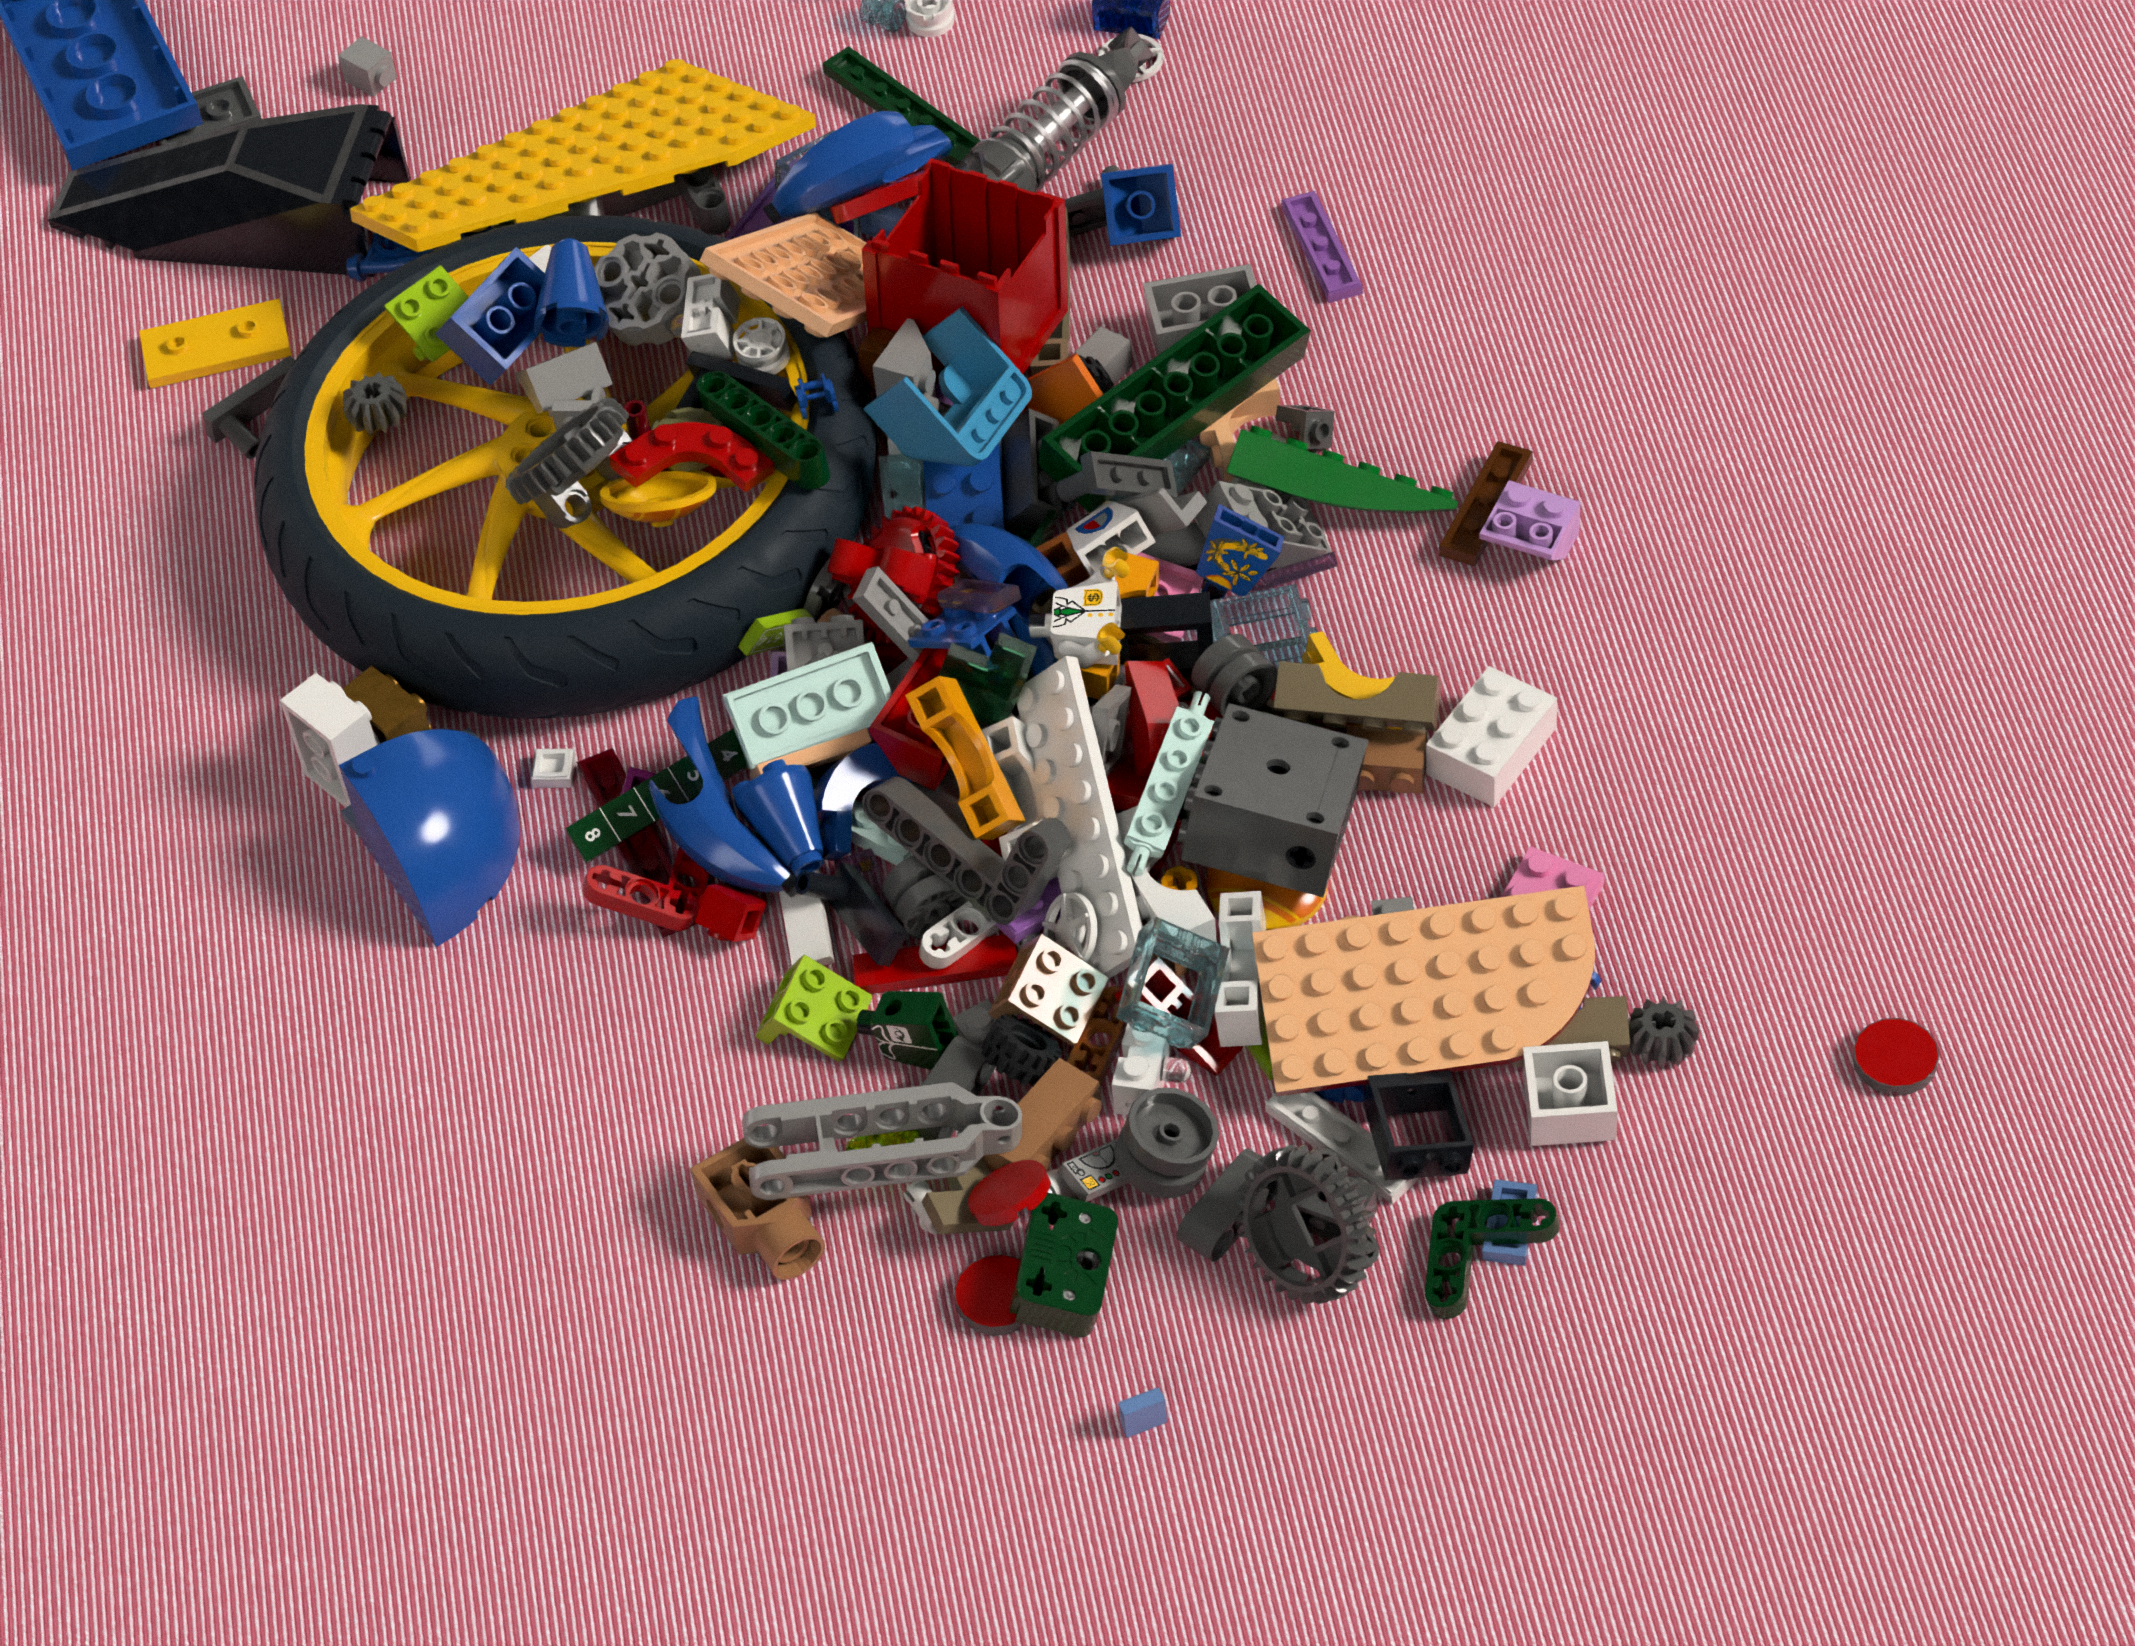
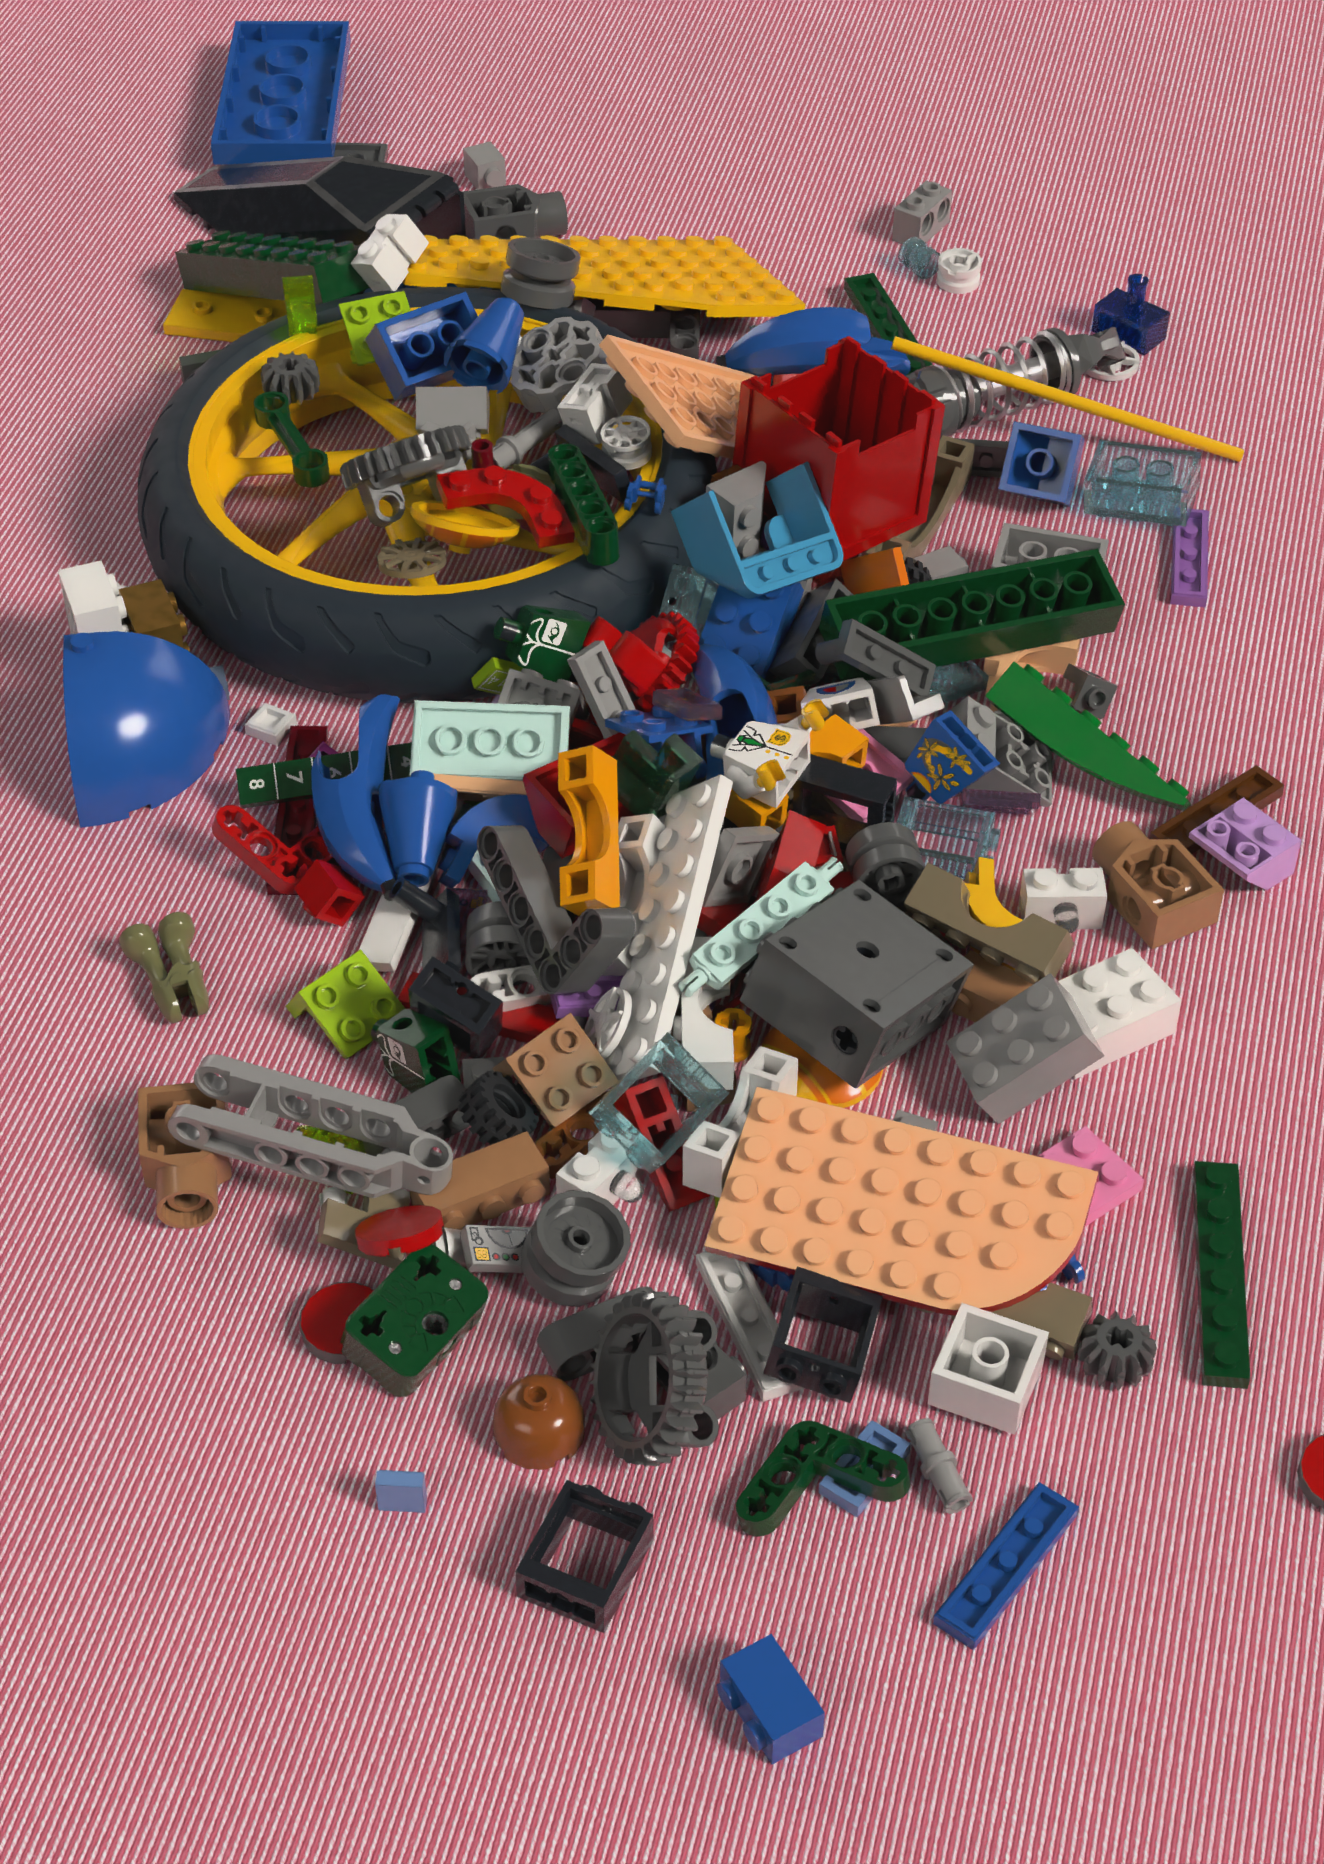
camera: 20 degrees right, 5 degrees down
none -> olive piece [119,912,209,1024]
none -> dark green brick [175,230,370,304]
none -> dark green piece [254,391,330,488]
none -> clear neon green leg [282,275,318,336]
none -> white piece [351,214,429,292]
none -> dark tan wheel [377,538,447,579]
none -> black window [408,956,503,1059]
none -> dark grey brick [464,184,568,239]
none -> light grey pin [493,408,564,469]
none -> dark orange cylinder [493,1374,585,1470]
none -> dark green torso [494,605,591,682]
none -> dark grey wheel [501,237,581,309]
none -> black window [515,1480,654,1633]
none -> blue brick [717,1634,825,1765]
none -> yellow piece [891,336,1244,462]
none -> light grey pin [905,1418,973,1514]
none -> blue tile [933,1482,1079,1650]
none -> light grey brick [946,973,1104,1124]
none -> white piece [1019,868,1107,934]
none -> clear light blue brick [1084,440,1202,527]
none -> medium nougat brick [1092,821,1224,949]
none -> dark green plate [1193,1161,1250,1389]

